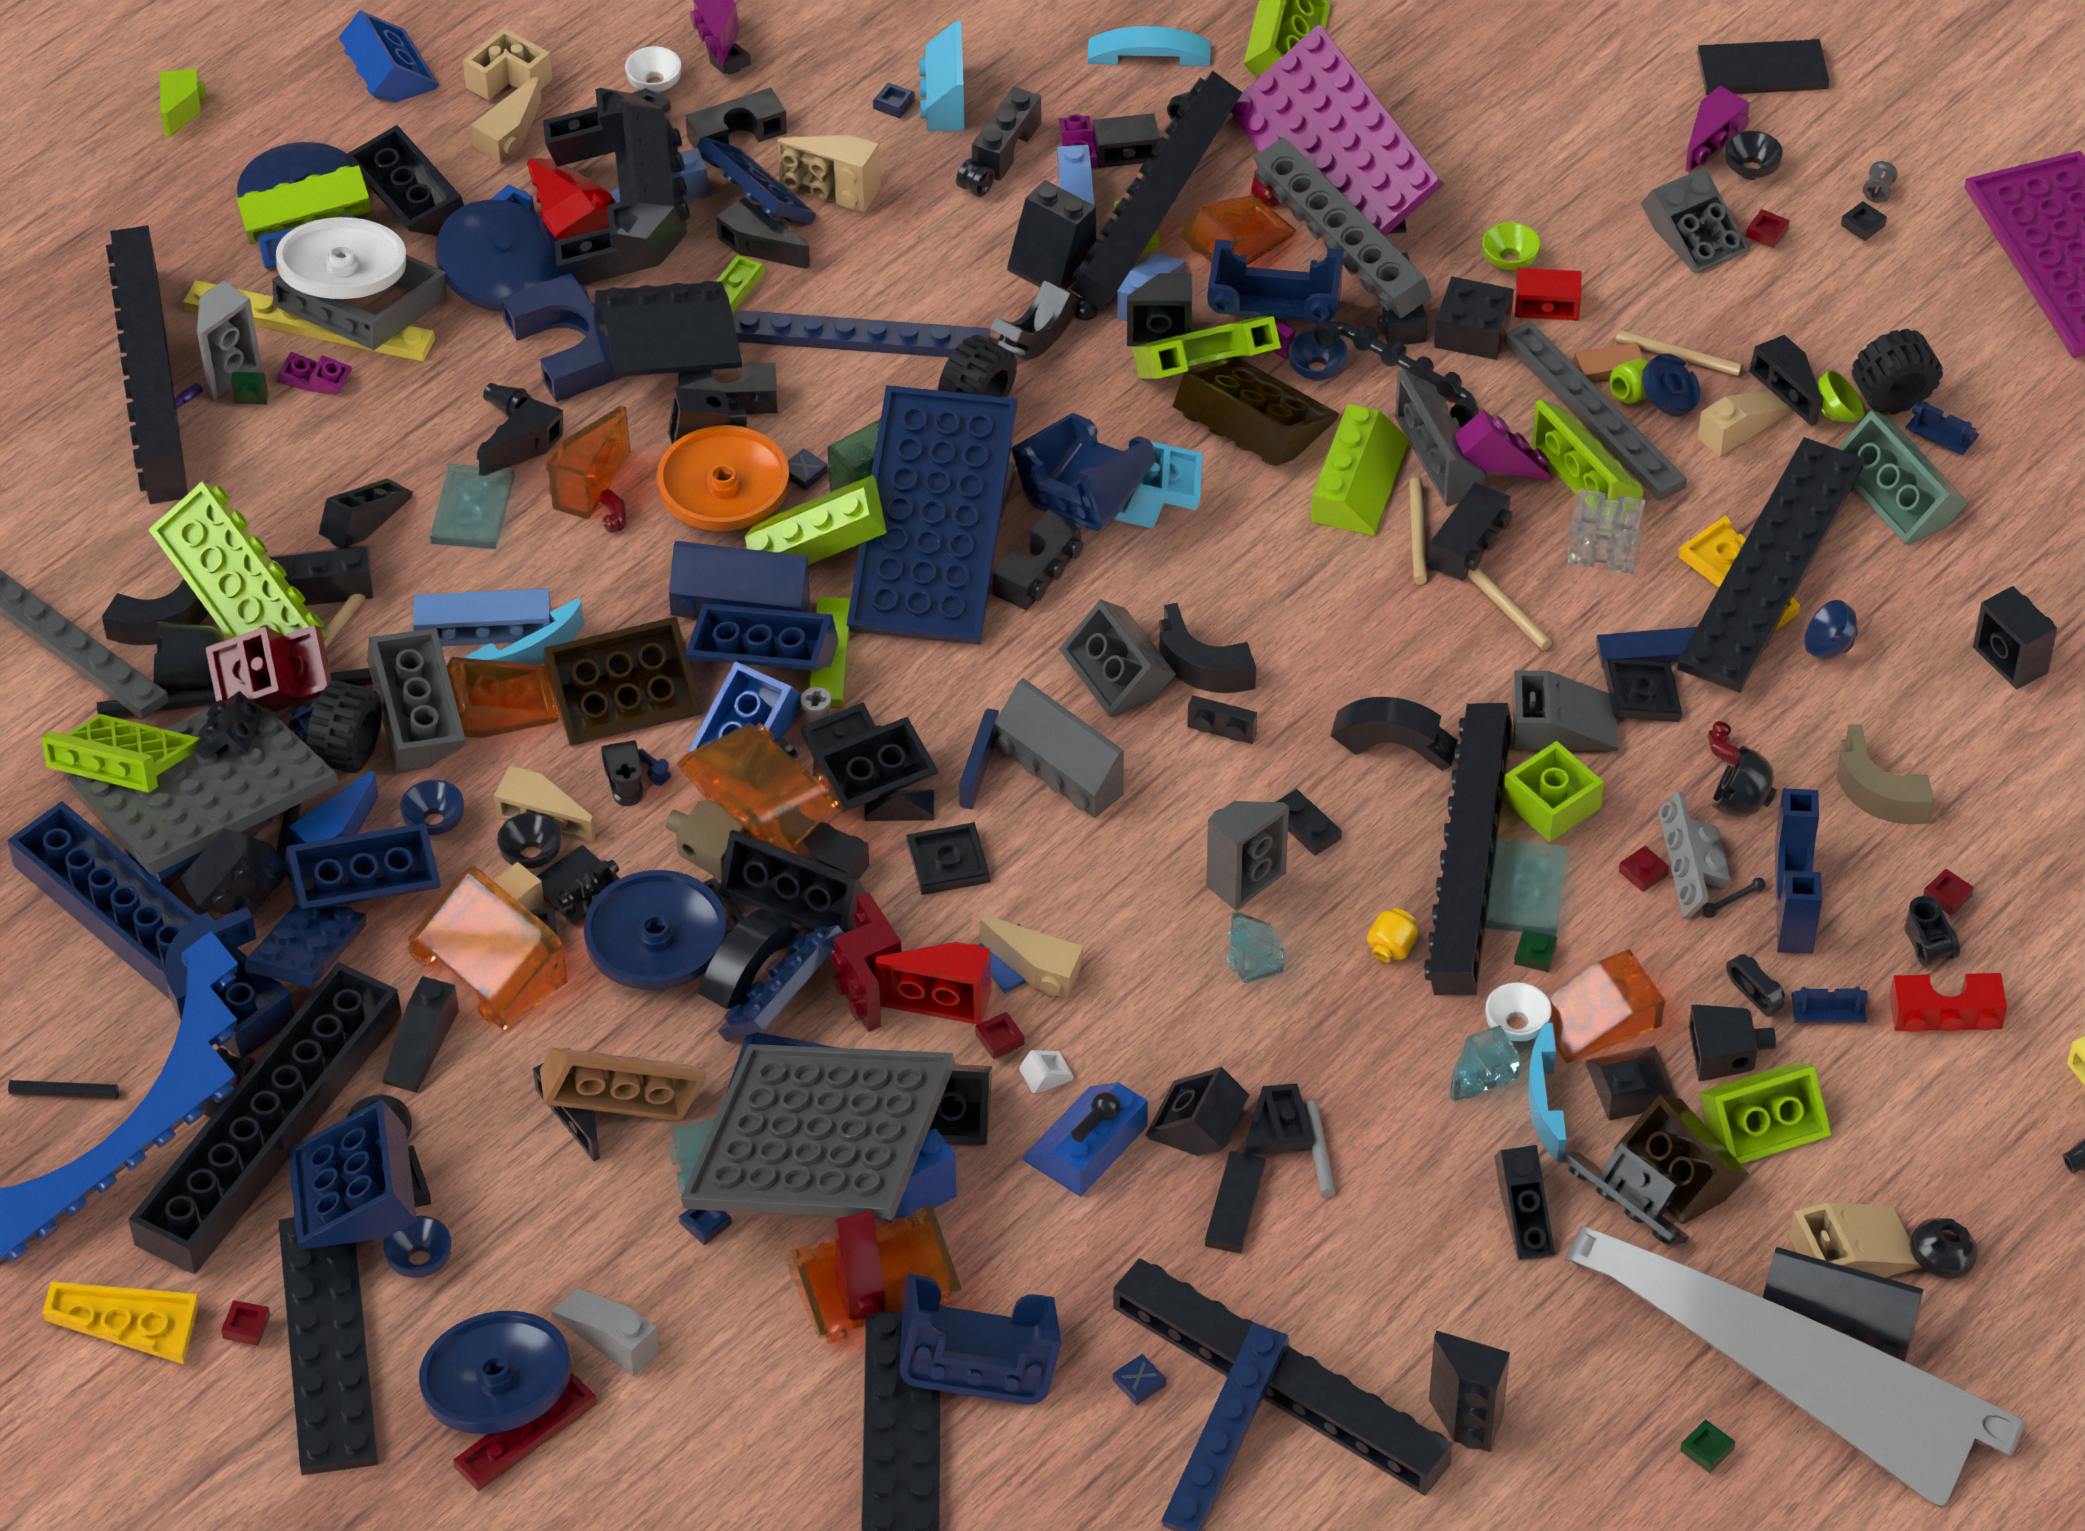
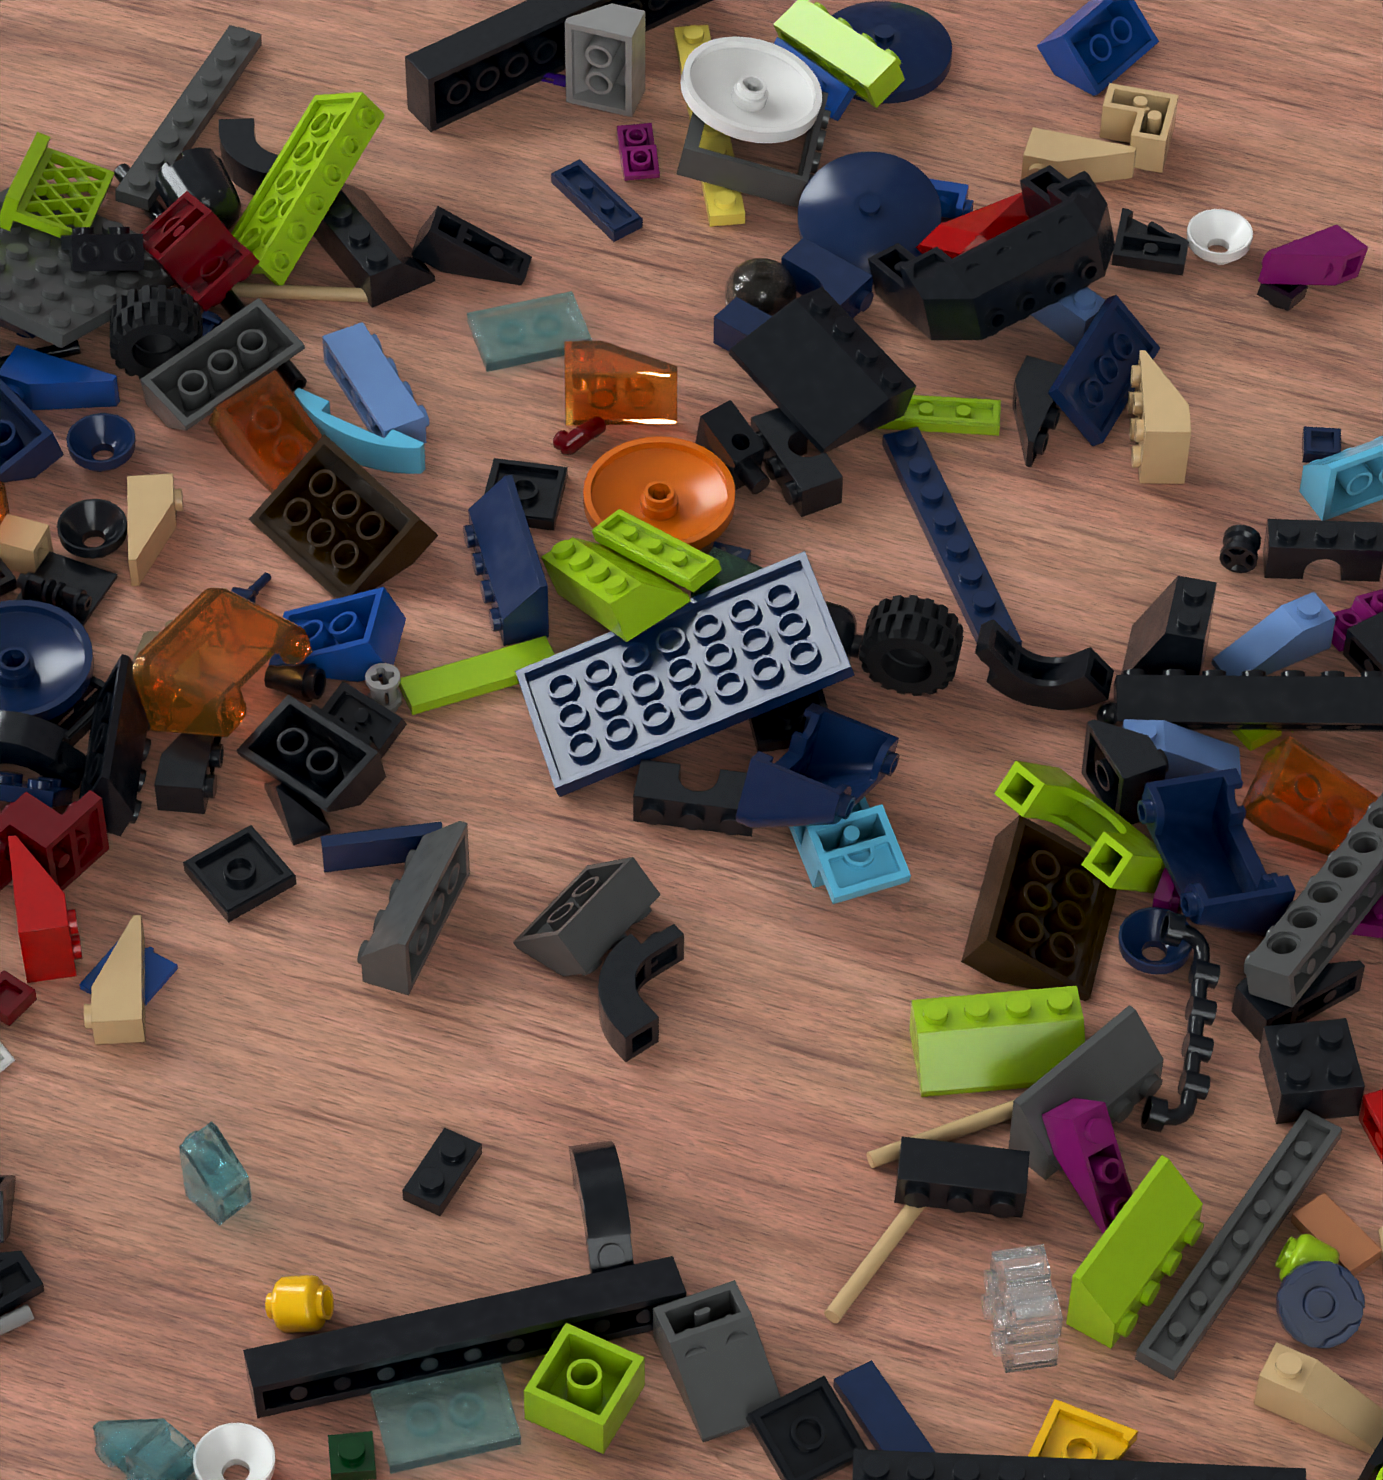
camera: 65 degrees right, 0 degrees up
dark green plate [231,372,269,405] -> none
black slope [344,125,464,236] -> none
black slope [477,398,563,476] -> none
black cone [483,383,531,417] -> none
black piece [601,740,643,806] -> none
black arch [685,87,787,160] -> none
dark blue slope [685,603,839,671] -> none
black plate [1187,695,1257,744] -> none
dark grey slope [1206,801,1289,910] -> none
none -> black tile [484,458,568,531]
none -> dark blue tile [551,159,643,242]
none -> lime tile [591,509,722,593]
none -> clear smoke cylinder [725,258,797,316]

